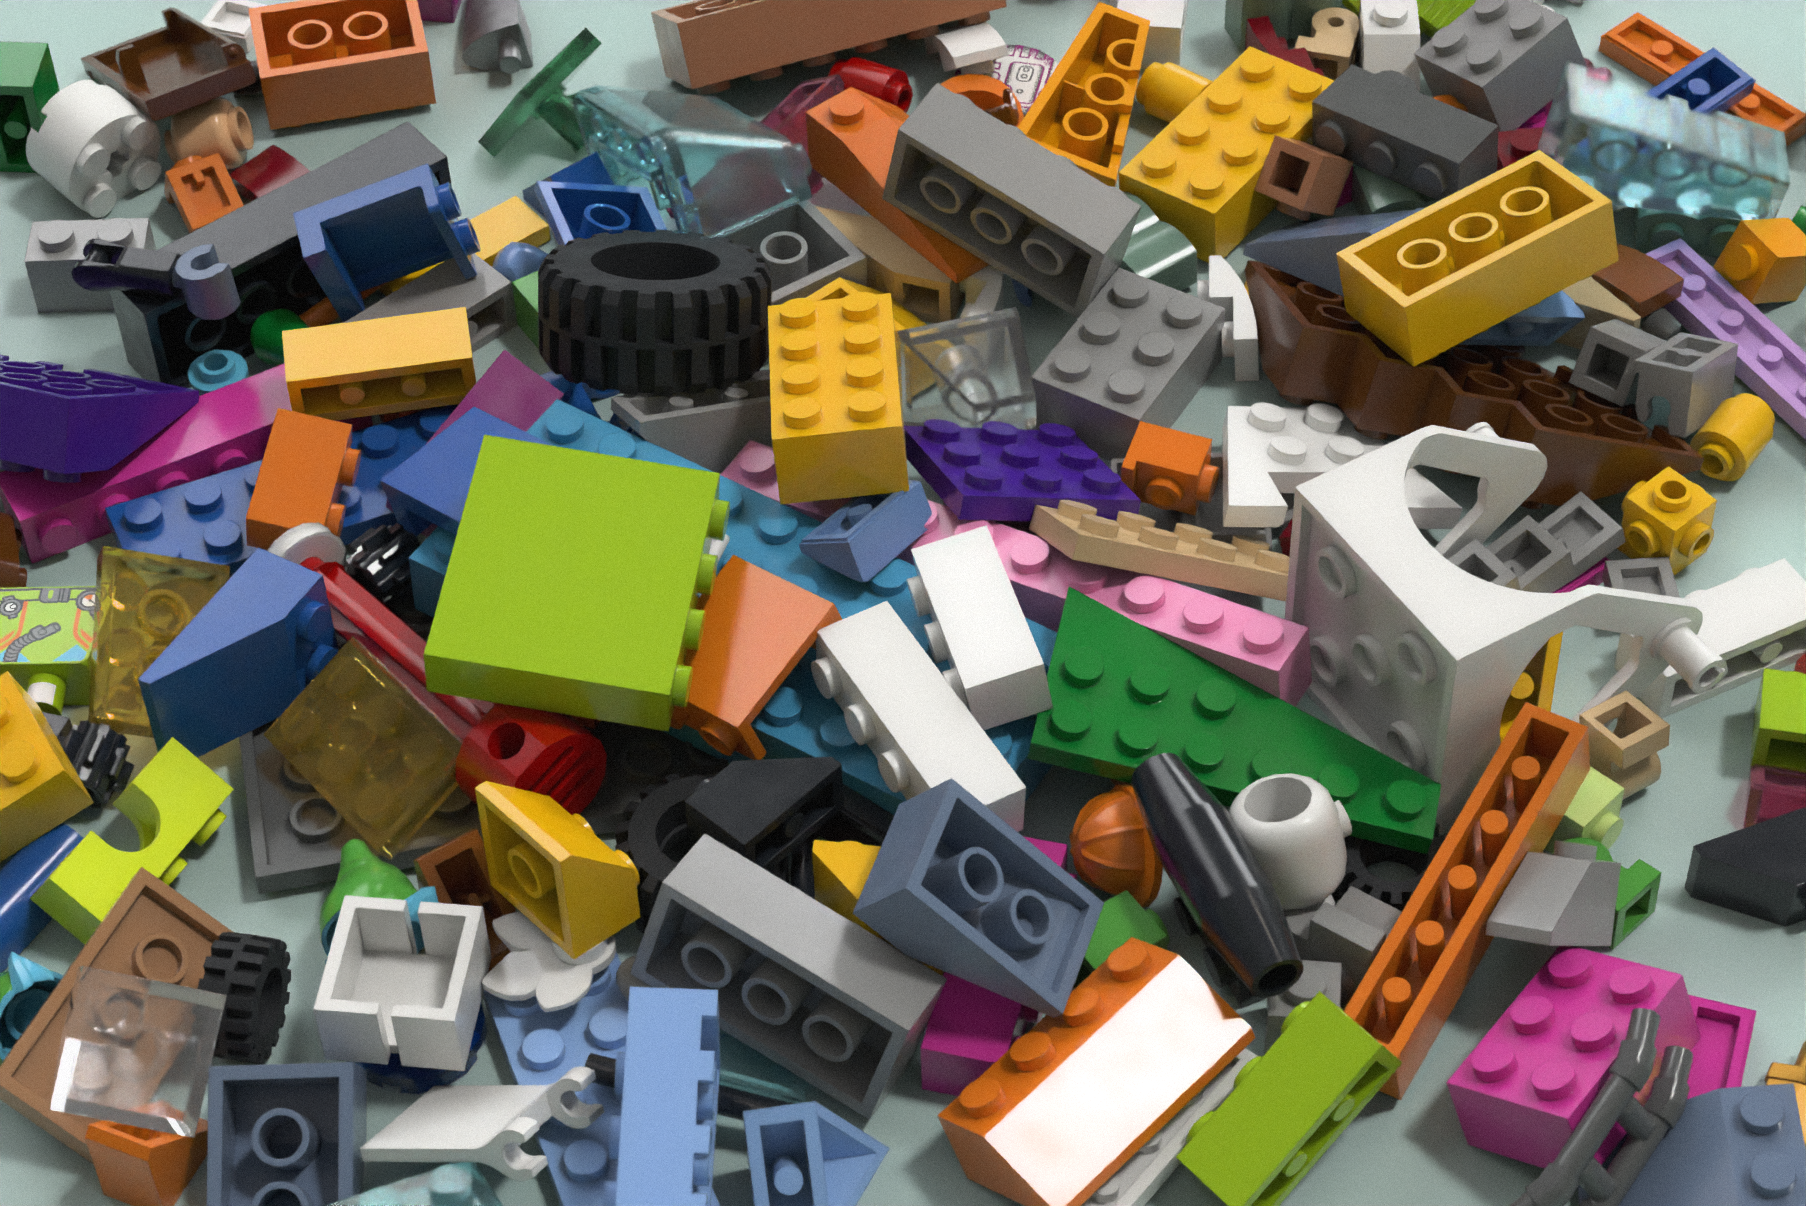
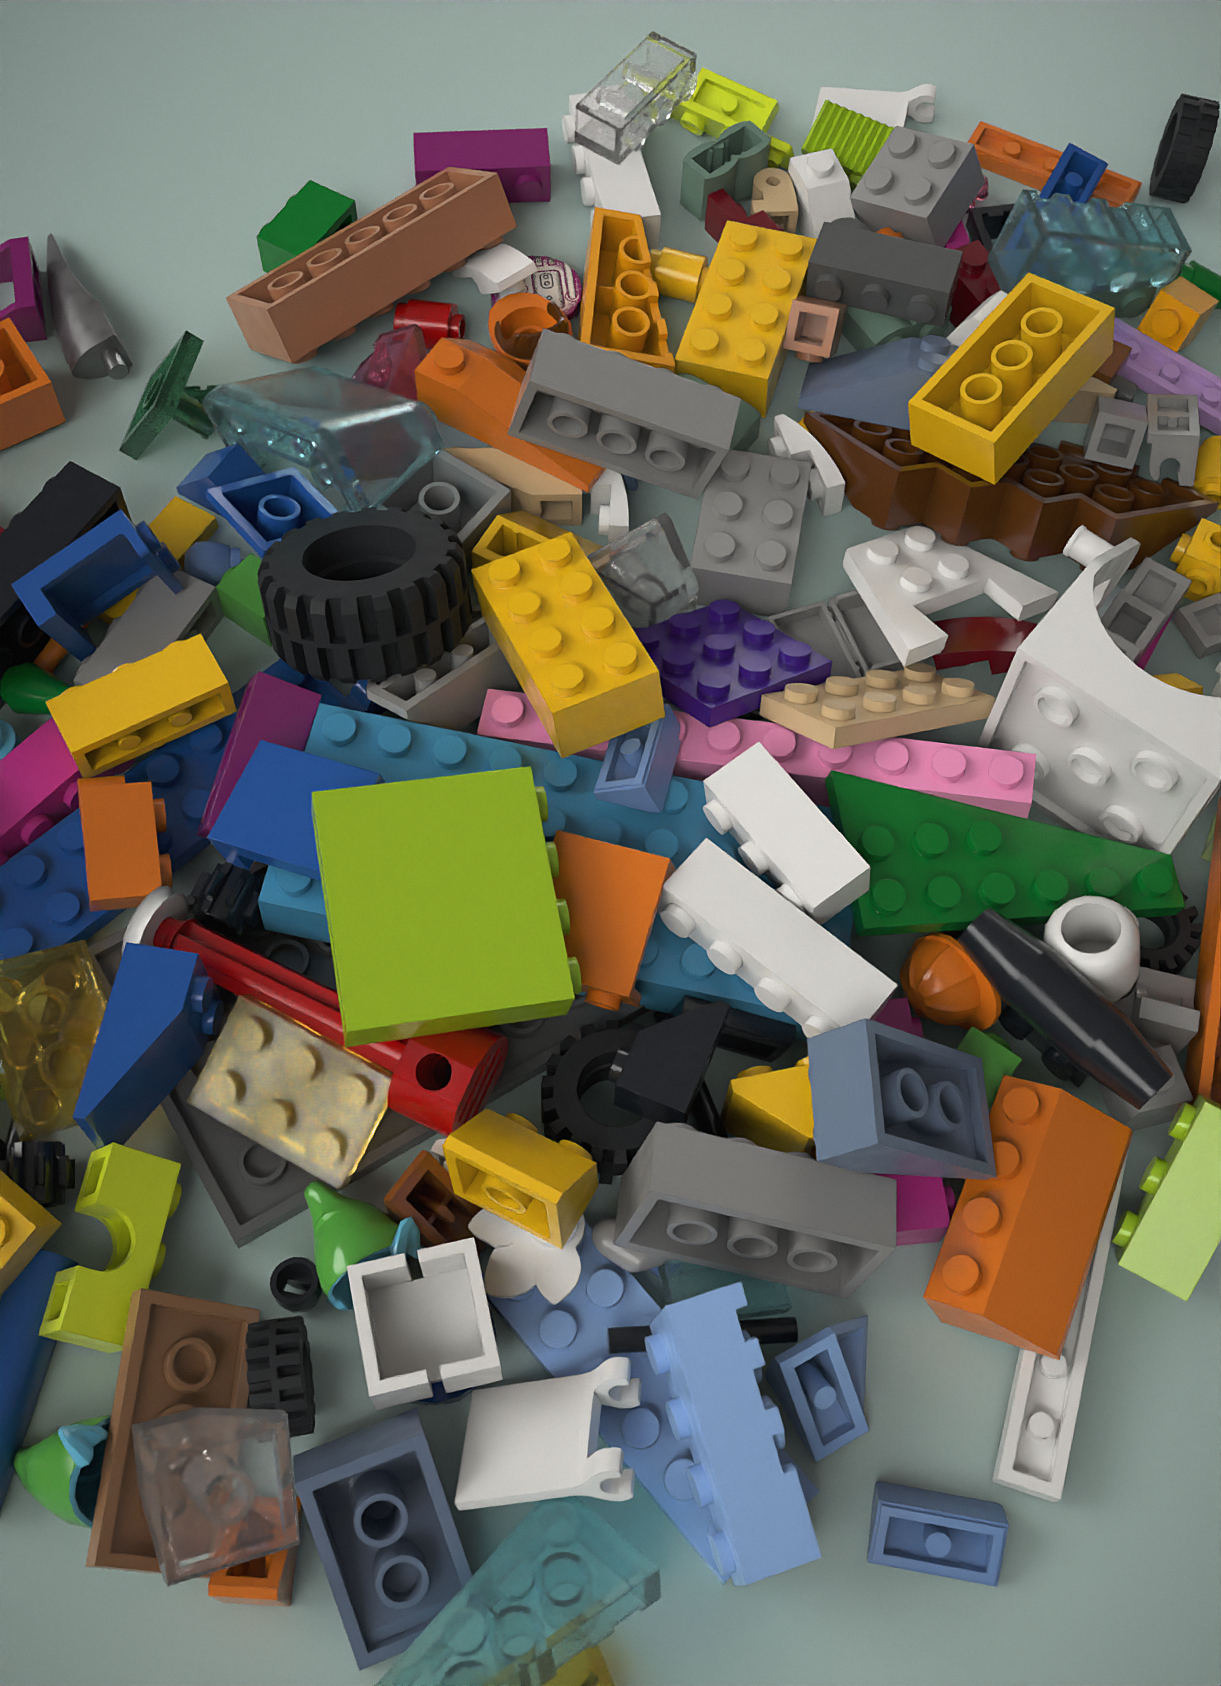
camera: 25 degrees left, 15 degrees up
orange brick [1121,421,1219,516] -> none
none -> black hinge [270,1257,322,1313]

